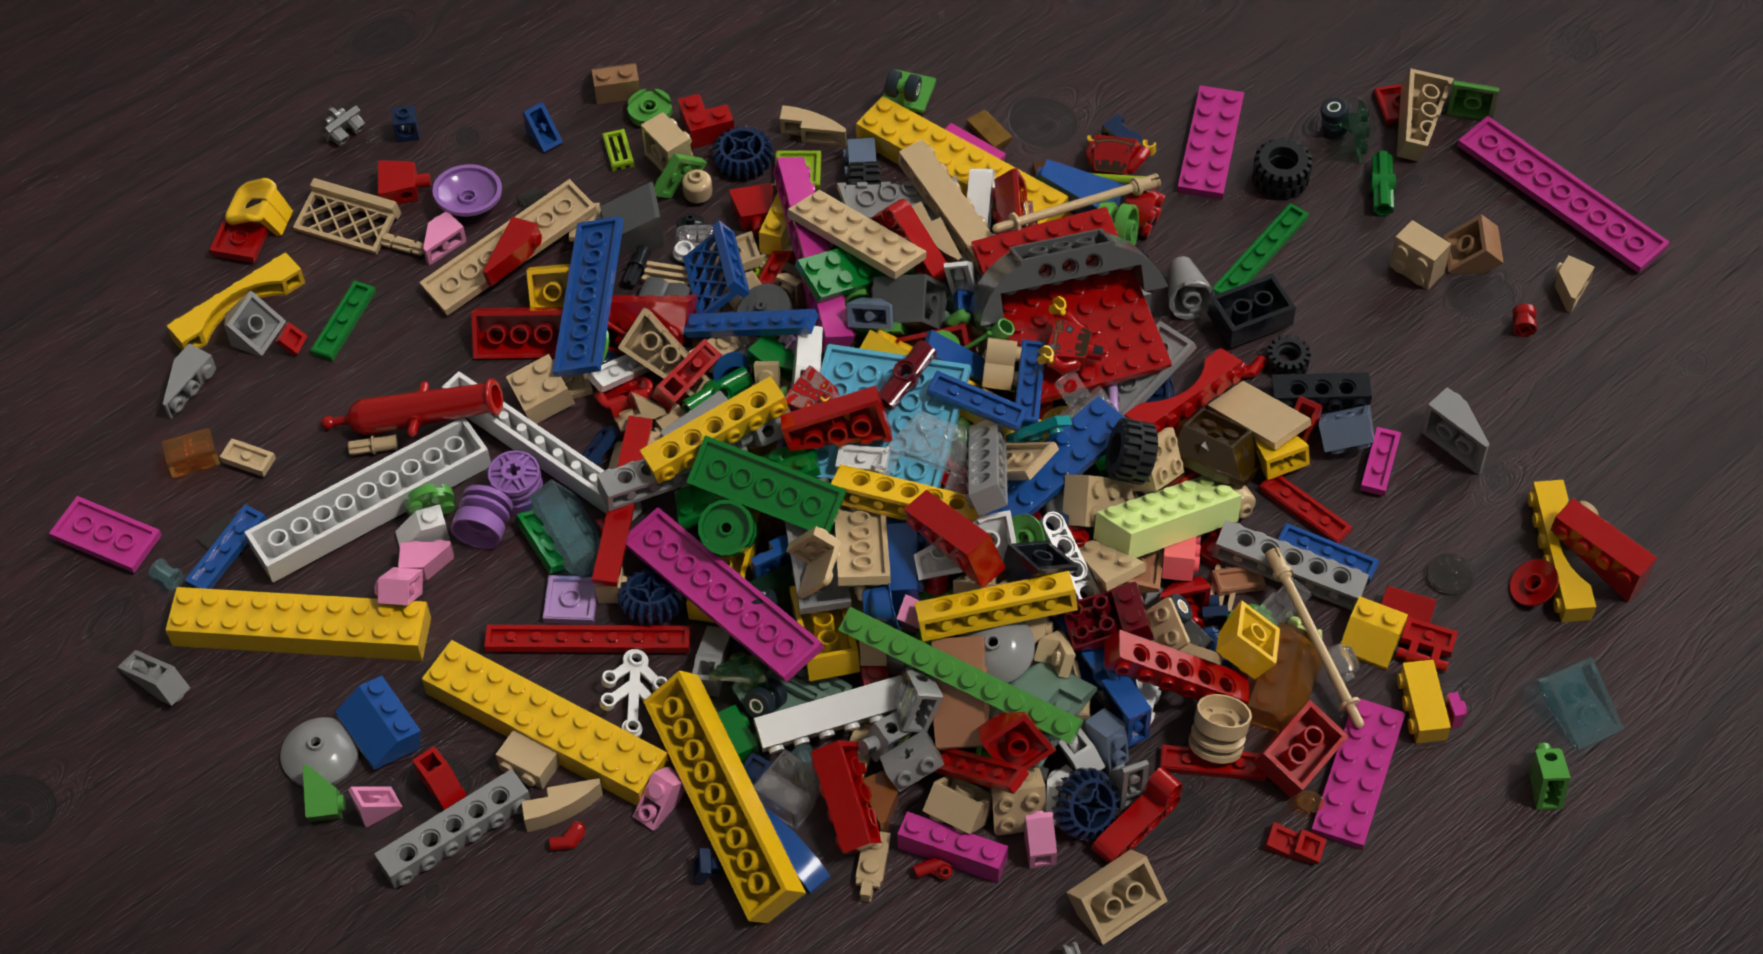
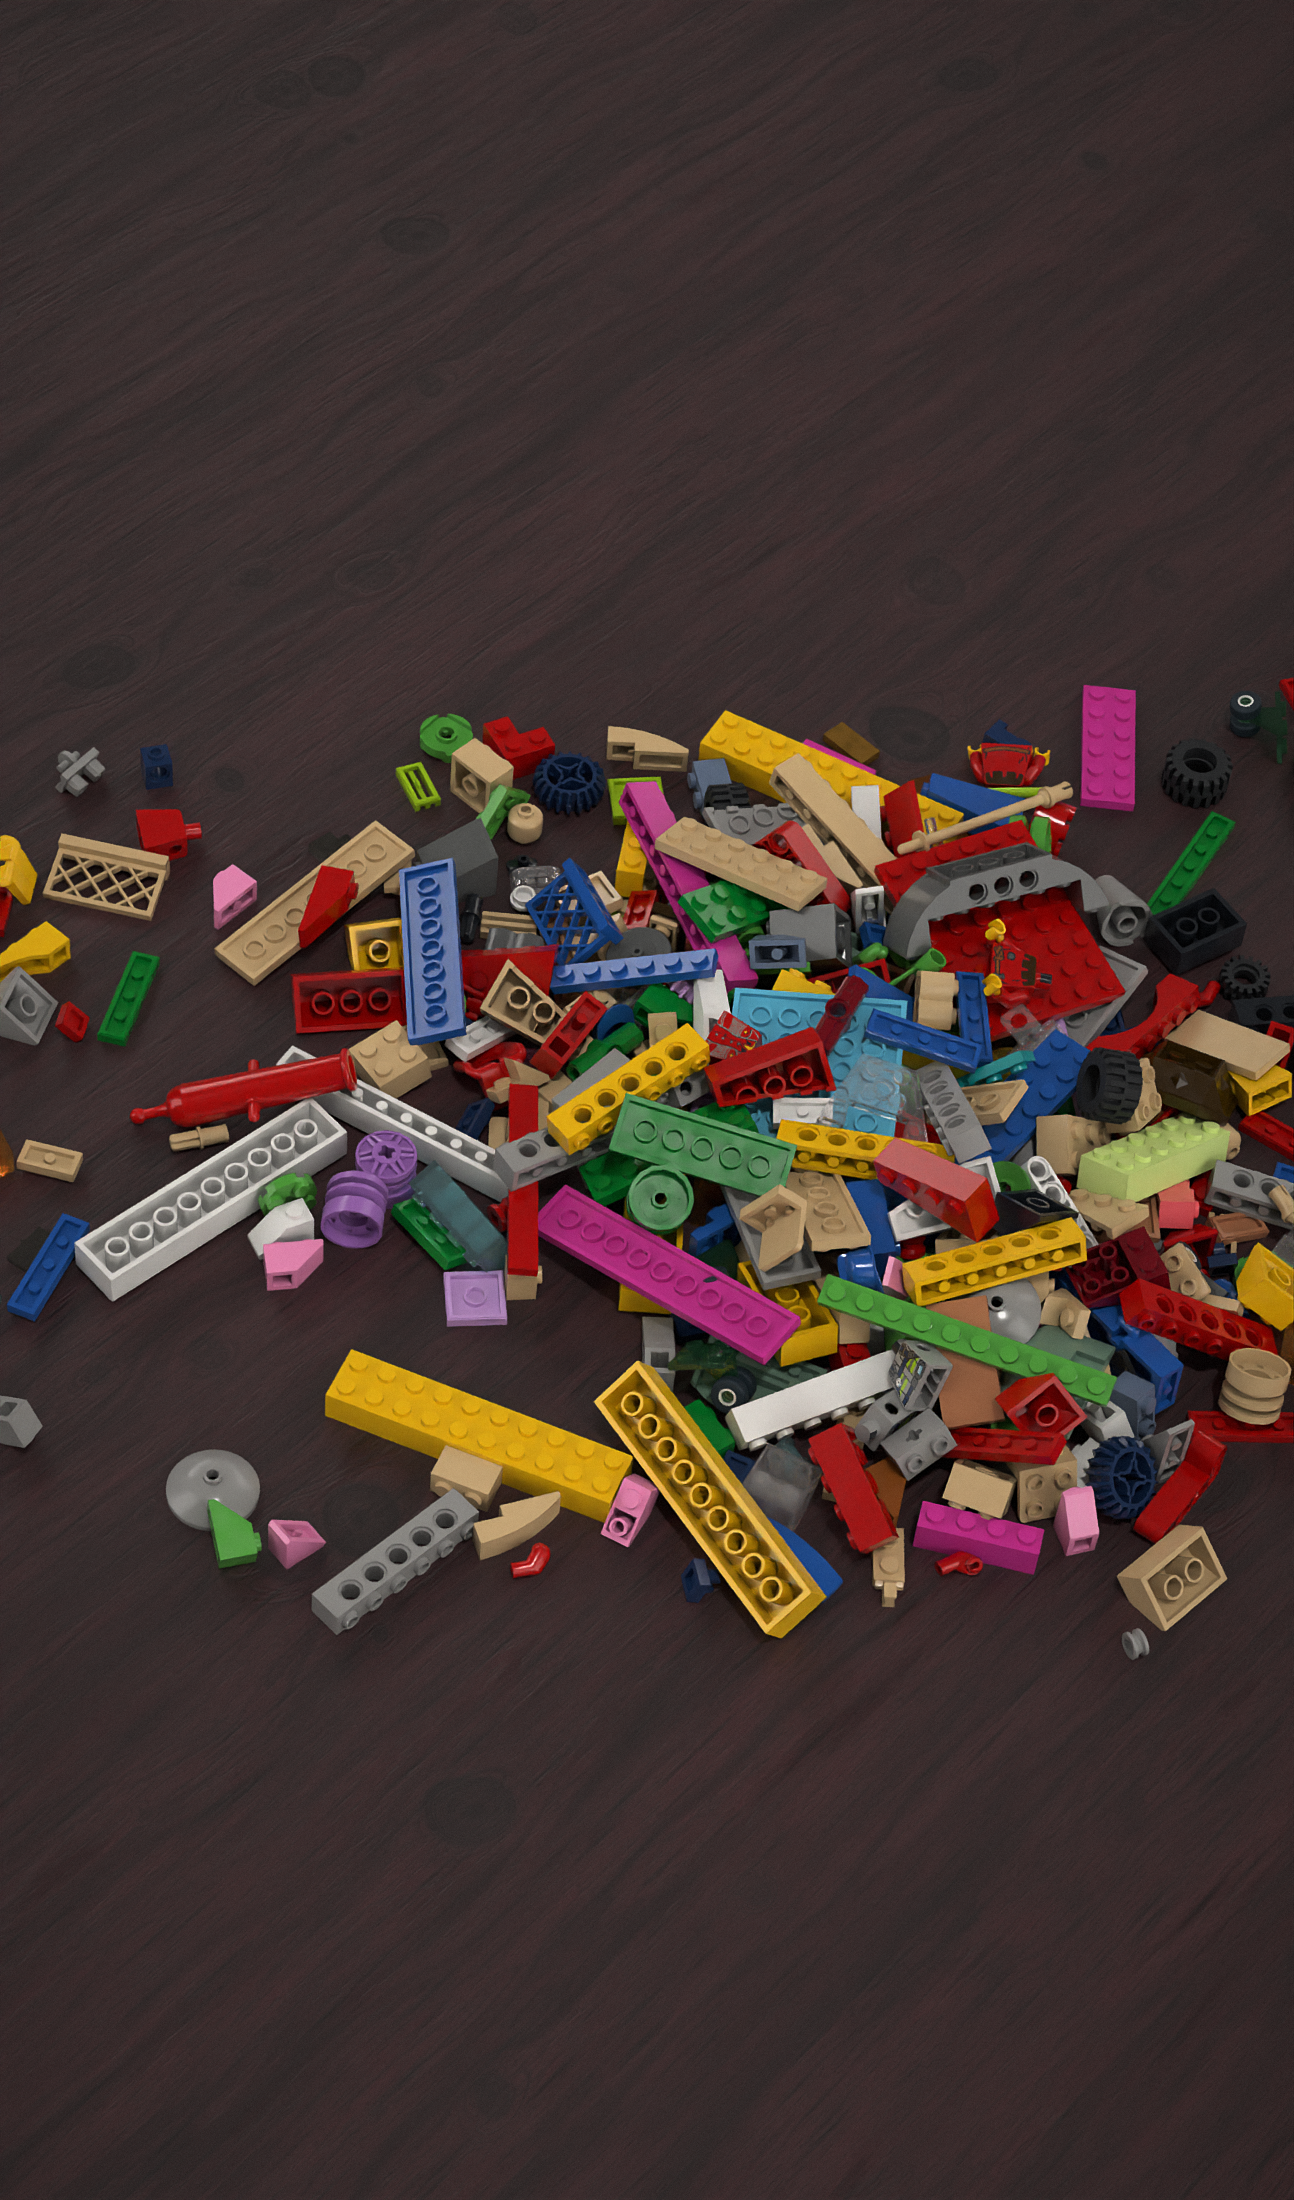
camera: 15 degrees left, 5 degrees down
yellow brick [165,587,431,661] -> none
blue slope [335,676,421,770] -> none
bright pink brick [375,567,423,605] -> none
tan axle [381,233,424,256] -> none
red slope [412,746,467,810] -> none
medium lavender dish [432,164,502,217] -> none
red plate [484,625,691,653] -> none
blue slope [522,102,563,152] -> none
medium nougat slope [592,63,640,105] -> none
white plant [599,649,667,738] -> none
dark blue gear [617,568,686,626] -> none
red torso [729,183,774,237] -> none
plate [883,69,936,113] -> none

